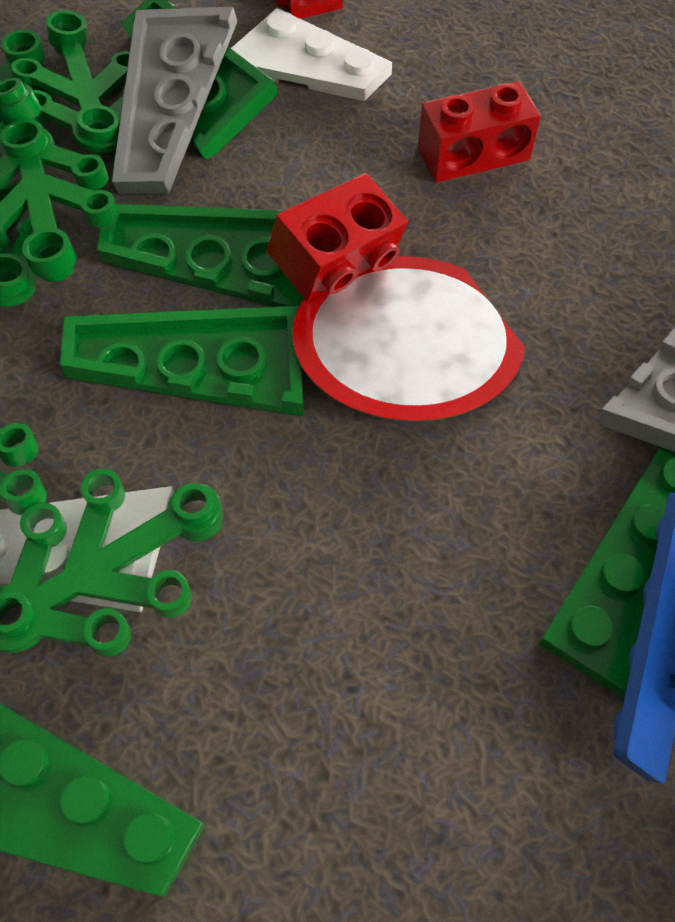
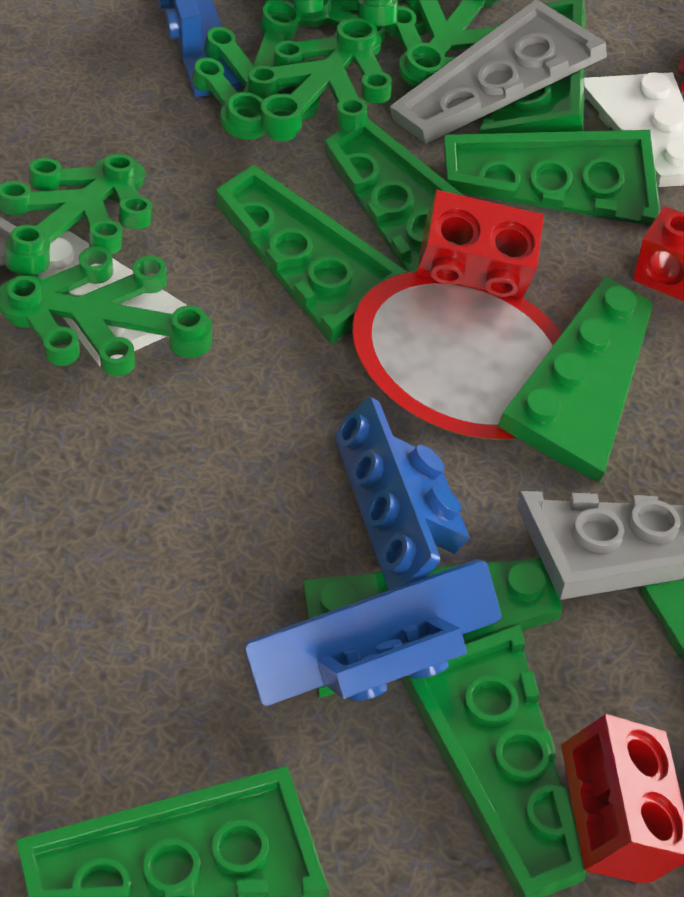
camera: 45 degrees right, 10 degrees down
none -> blue bracket [335,397,470,591]
none -> green wing [443,130,660,226]
none -> green wing [497,276,654,482]

